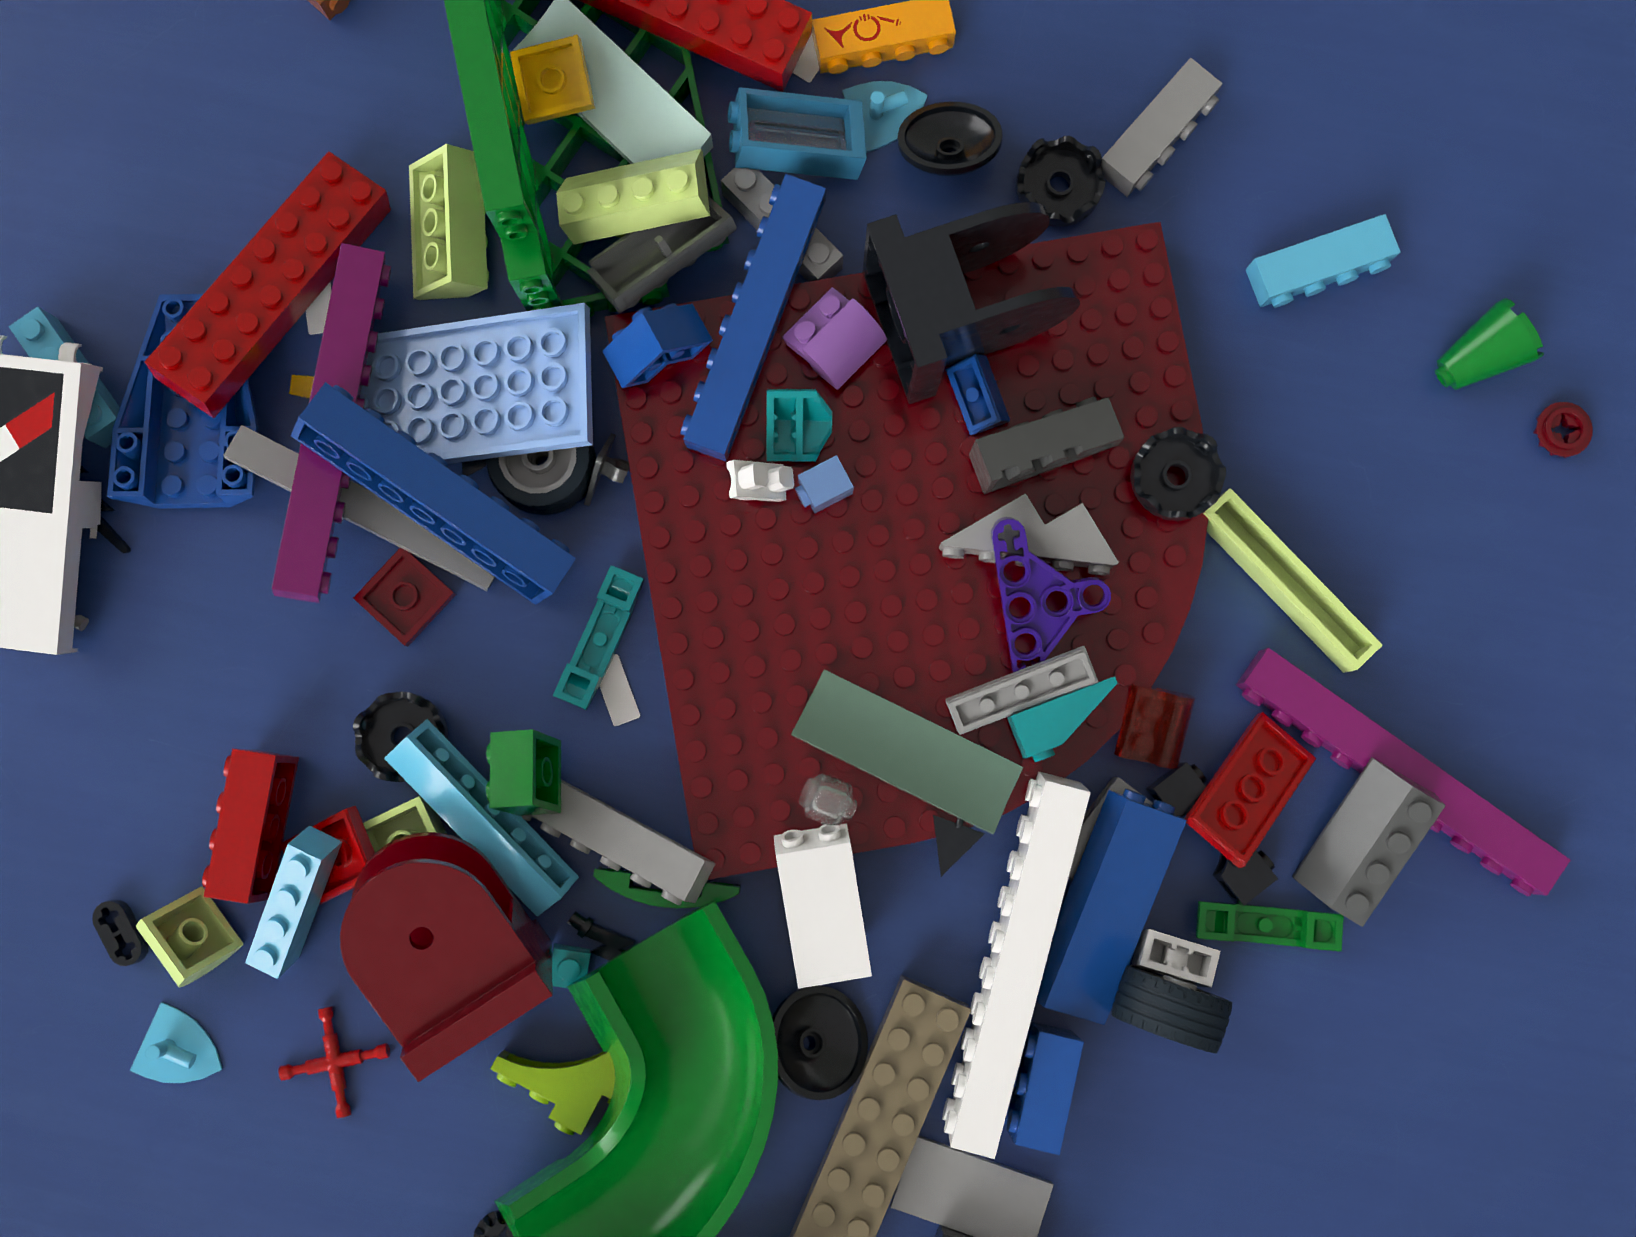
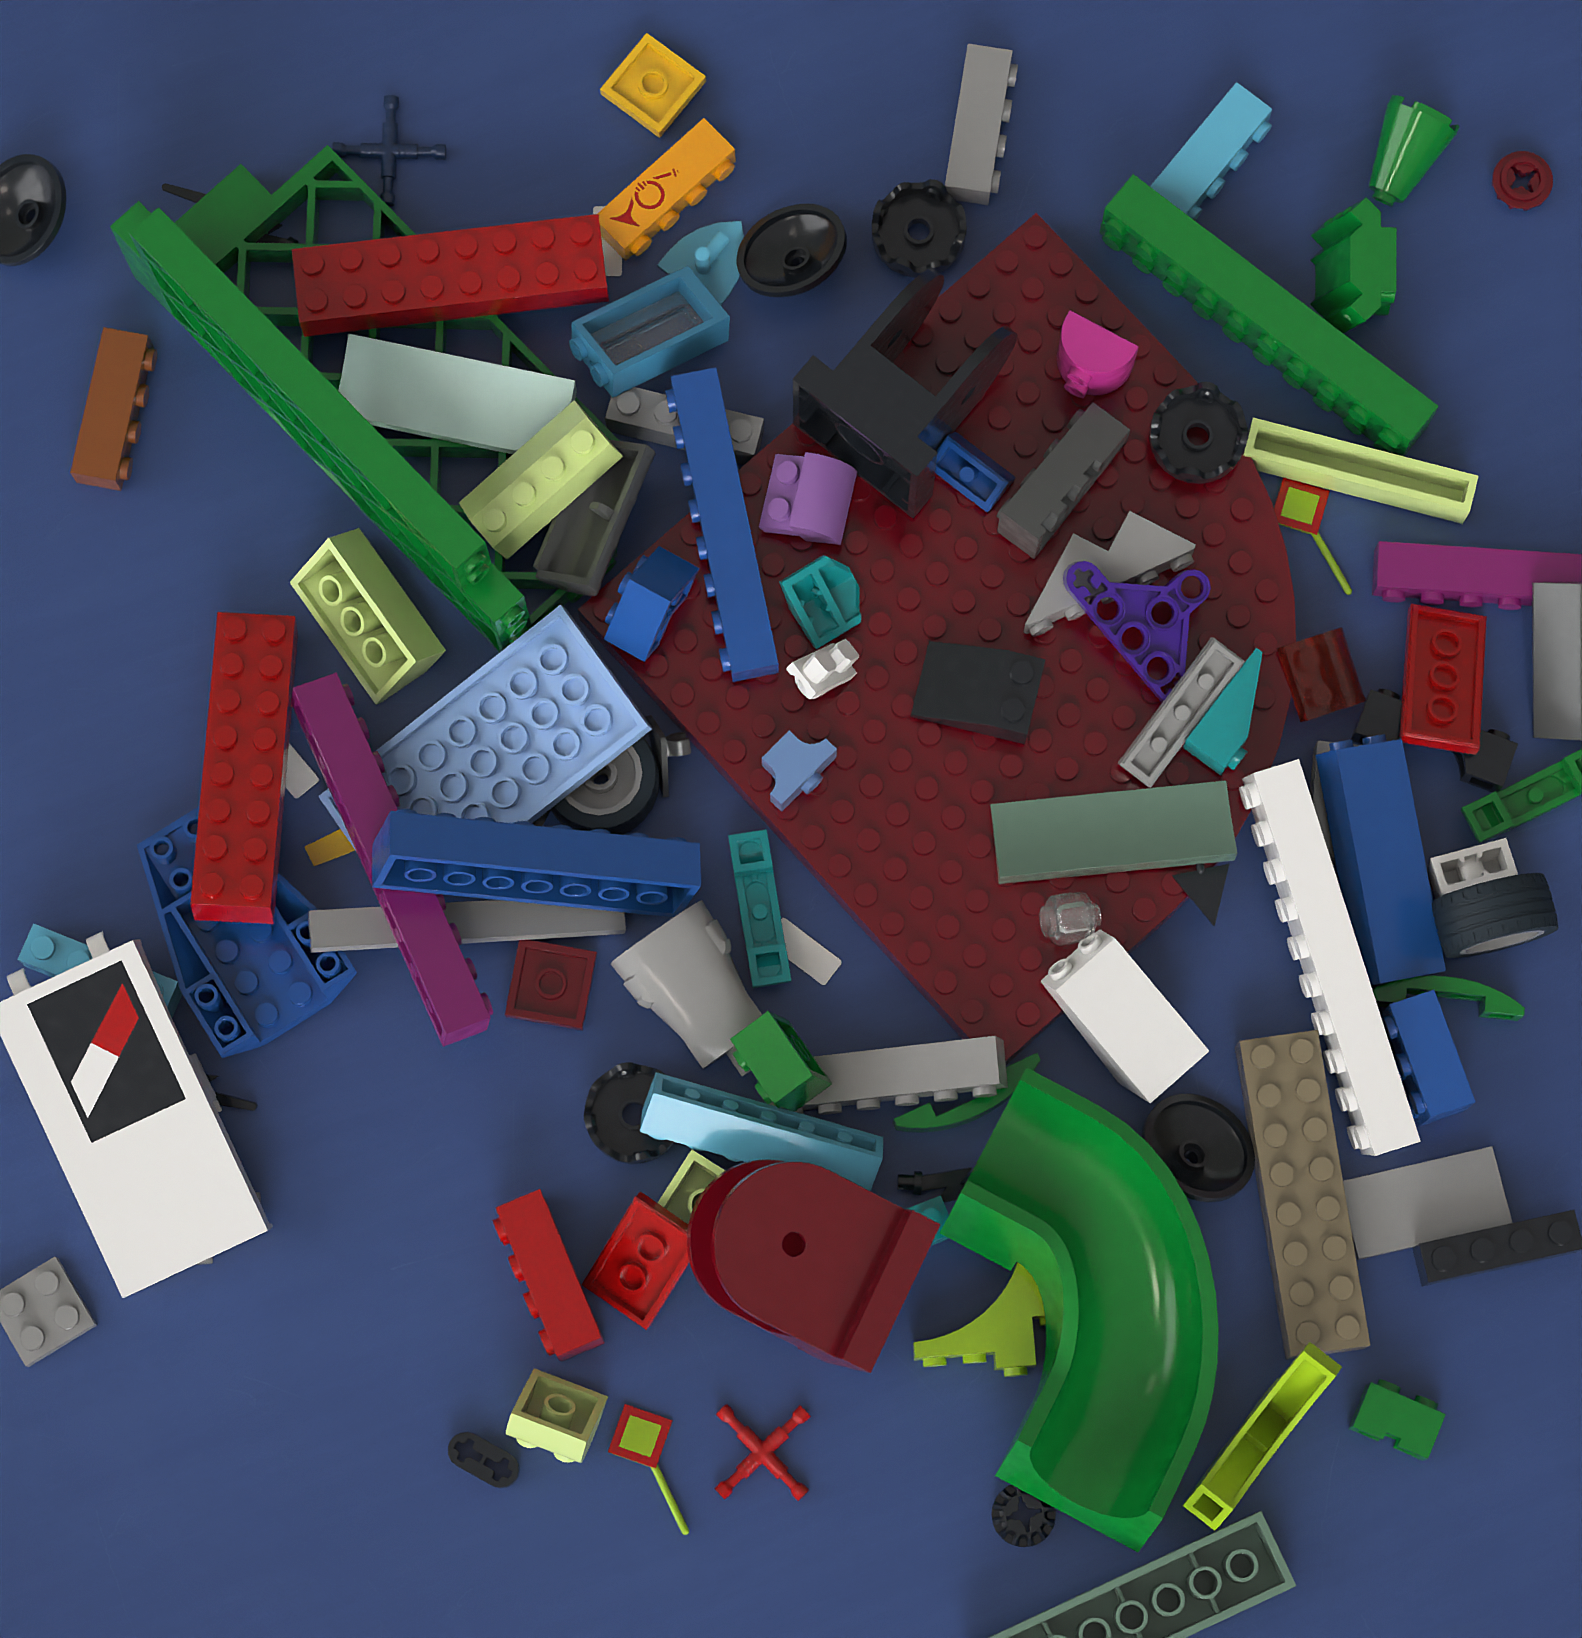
camera: 30 degrees left, 5 degrees down
medium azure shield [130,1002,223,1083] -> none
medium azure brick [245,825,342,979] -> none
yellow plate [510,35,595,125] -> none
medium blue brick [795,455,854,513] -> none
none -> piece [608,1404,689,1535]
none -> light grey torso [610,900,762,1077]
none -> medium blue brick [762,730,837,812]
none -> black slope [911,641,1046,744]
none -> dark pink brick [1057,310,1139,398]
none -> green piece [1099,174,1439,456]
none -> piece [1274,478,1352,595]
none -> green slope [1310,197,1397,333]
none -> green slope [1372,976,1525,1021]

